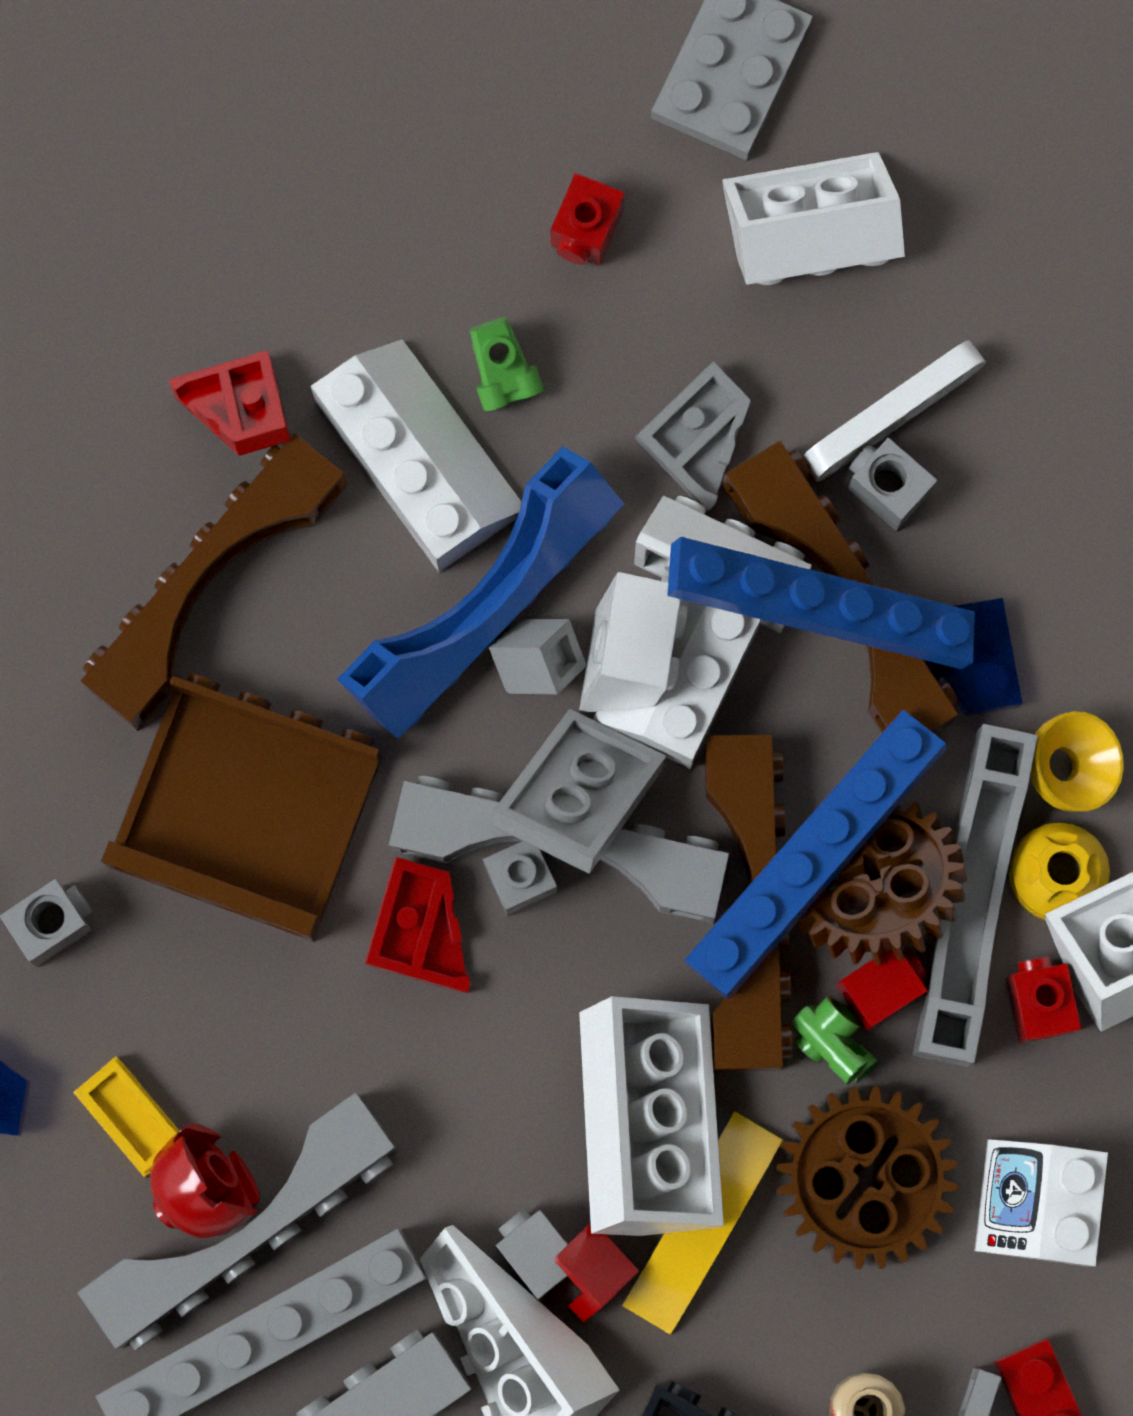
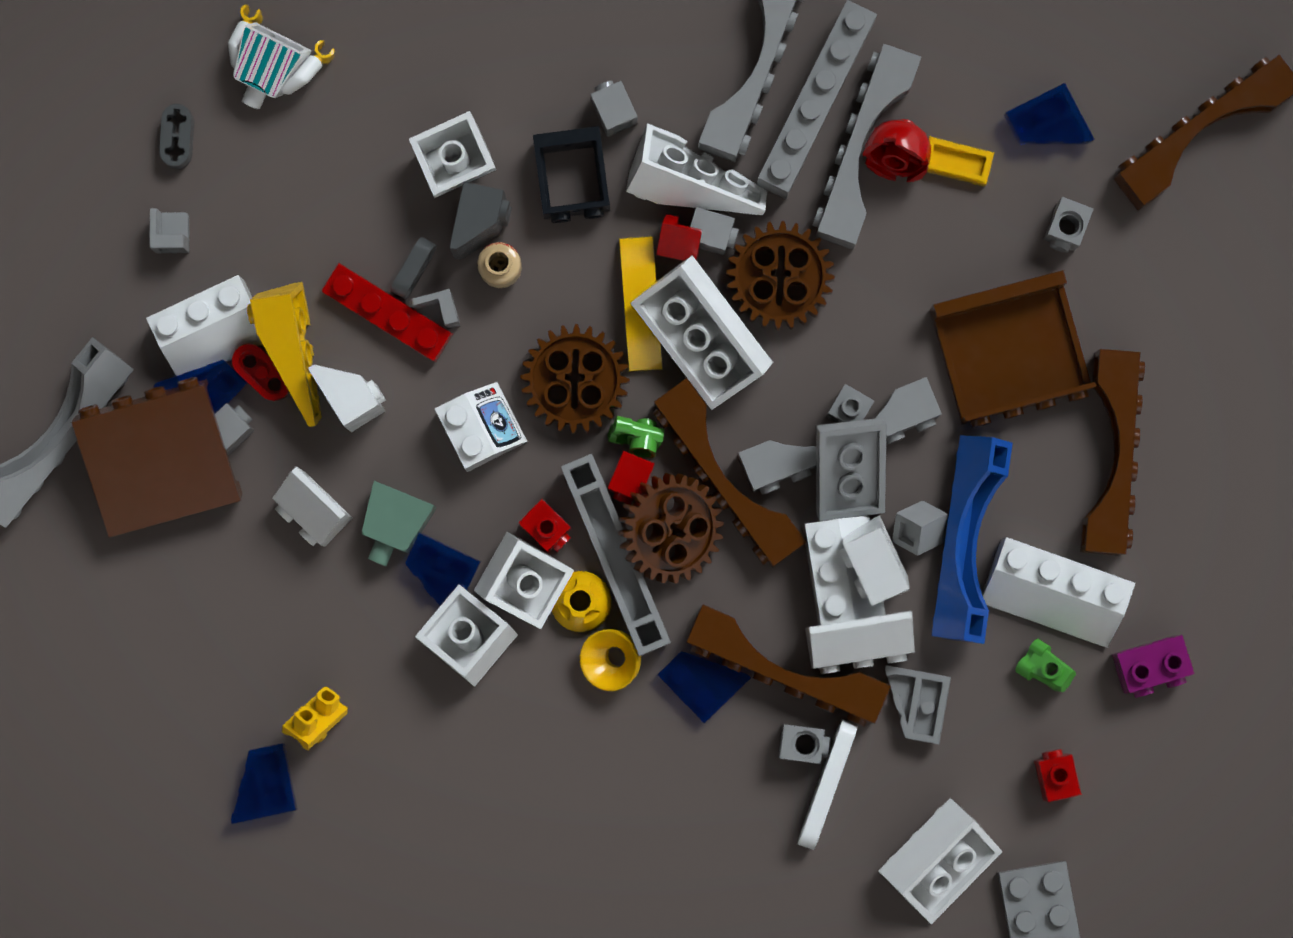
camera: 145 degrees right, 5 degrees up
red wing [169,350,291,456] -> none
red wing [364,857,470,994] -> none
blue plate [667,537,975,669] -> none
blue plate [684,710,947,1000] -> none
none -> reddish brown gear [726,221,835,331]
none -> magenta brick [1111,635,1195,698]

